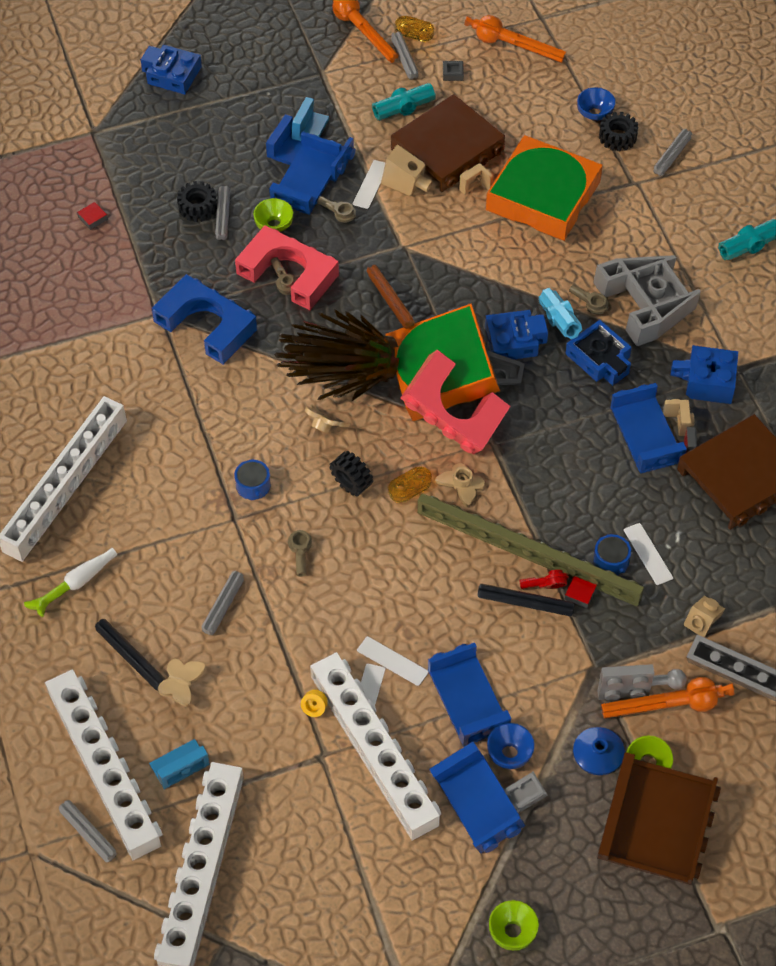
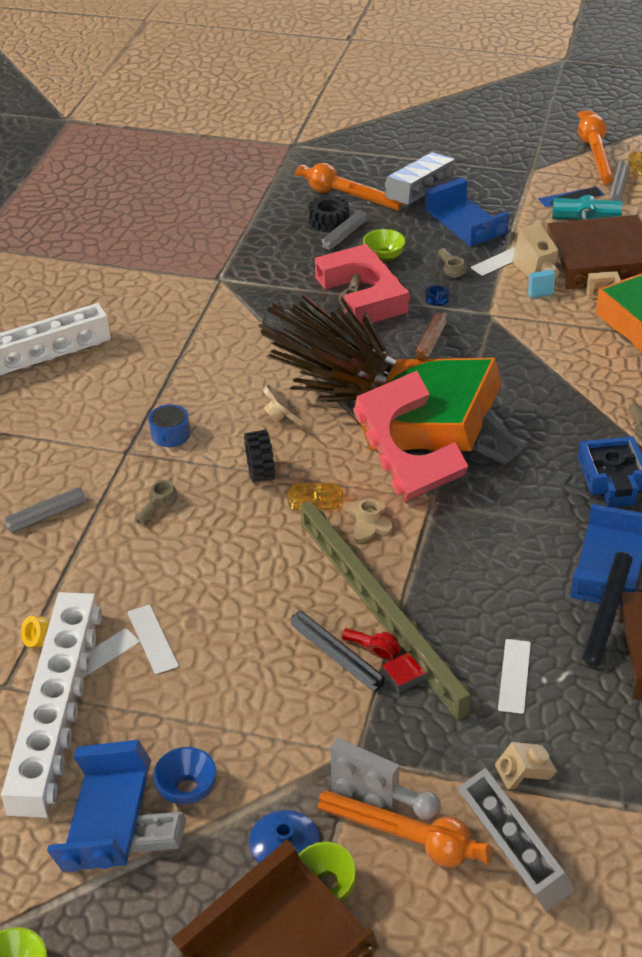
camera: 35 degrees right, 15 degrees down
red tile [77,202,108,230] -> none
blue piece [140,44,202,95] -> none
blue arch [152,274,257,365] -> none
blue panel [269,131,341,215] -> none
dark azure panel [292,97,329,141] -> none
blue panel [428,642,512,747] -> none
blue piece [485,310,548,359] -> none
medium azure piece [538,288,582,339] -> none
piece [593,534,631,575] -> none
none -> orange piece [295,163,403,211]
none -> light grey brick [385,152,455,205]
none -> clear blue tile [425,285,450,306]
none -> medium azure tile [528,269,555,298]
none -> sticker [538,187,604,207]
none -> black axle [582,551,633,666]

